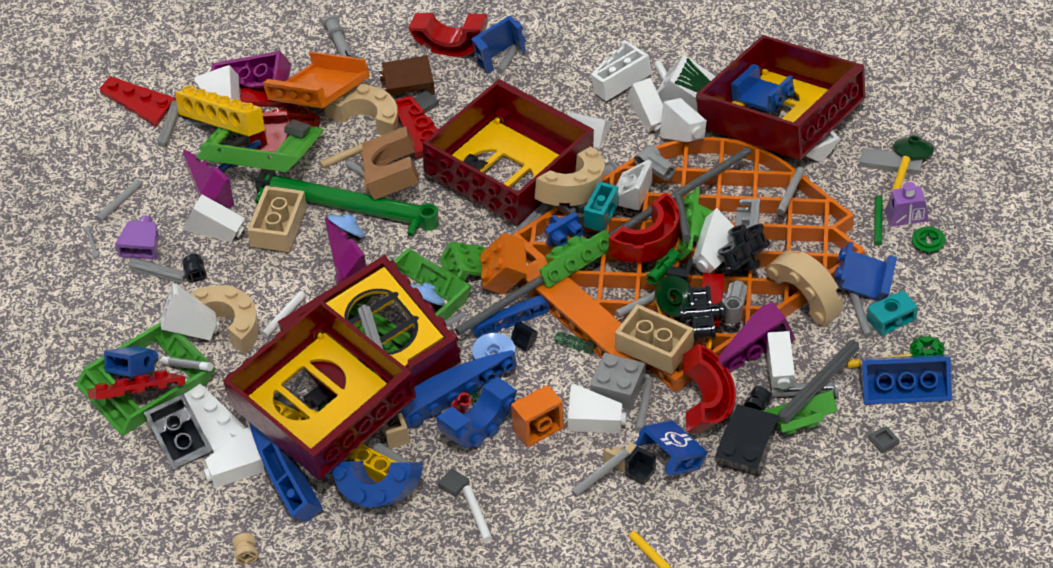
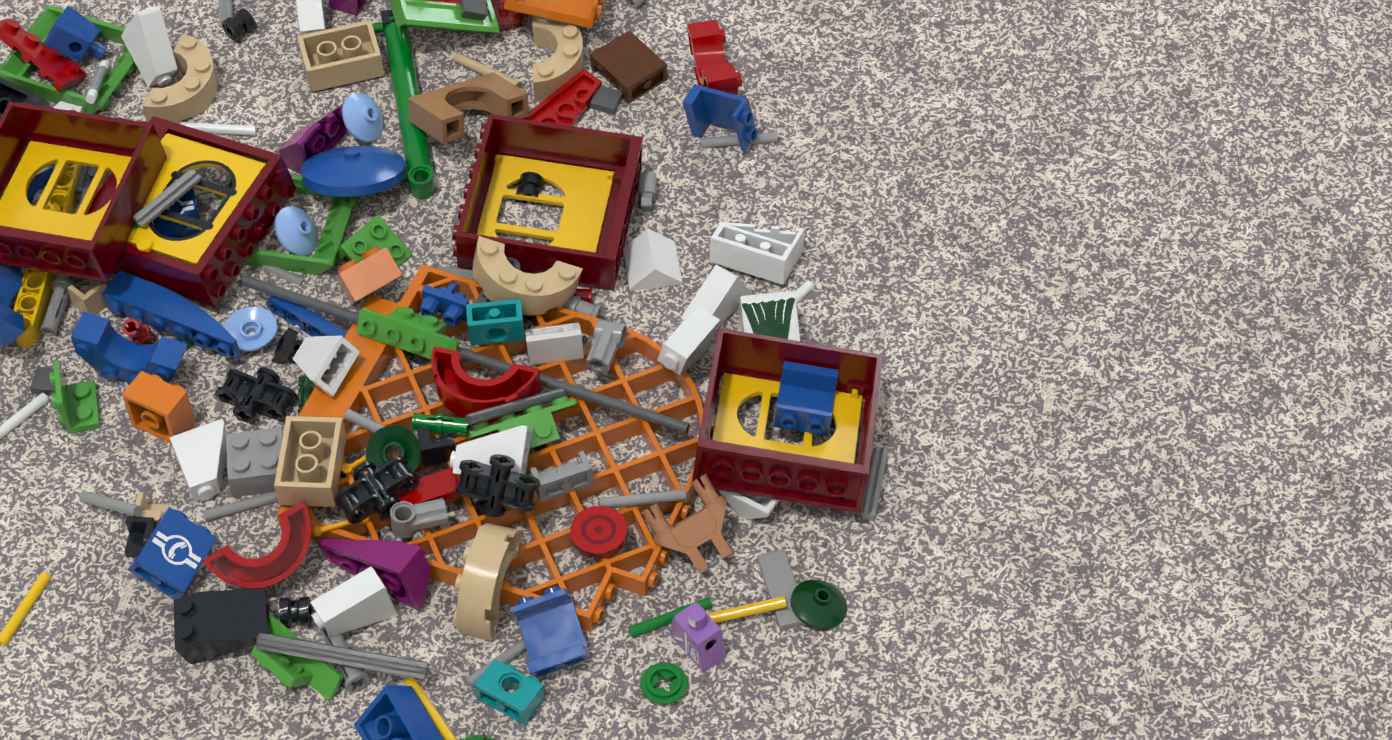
camera: 60 degrees right, 5 degrees up
none -> bright green bracket [49,360,101,434]
none -> black axle [215,367,298,424]
none -> white slope [293,335,360,396]
none -> blue dish [301,146,406,197]
none -> red tile [570,506,627,559]
none -> nougat connector [641,474,733,573]

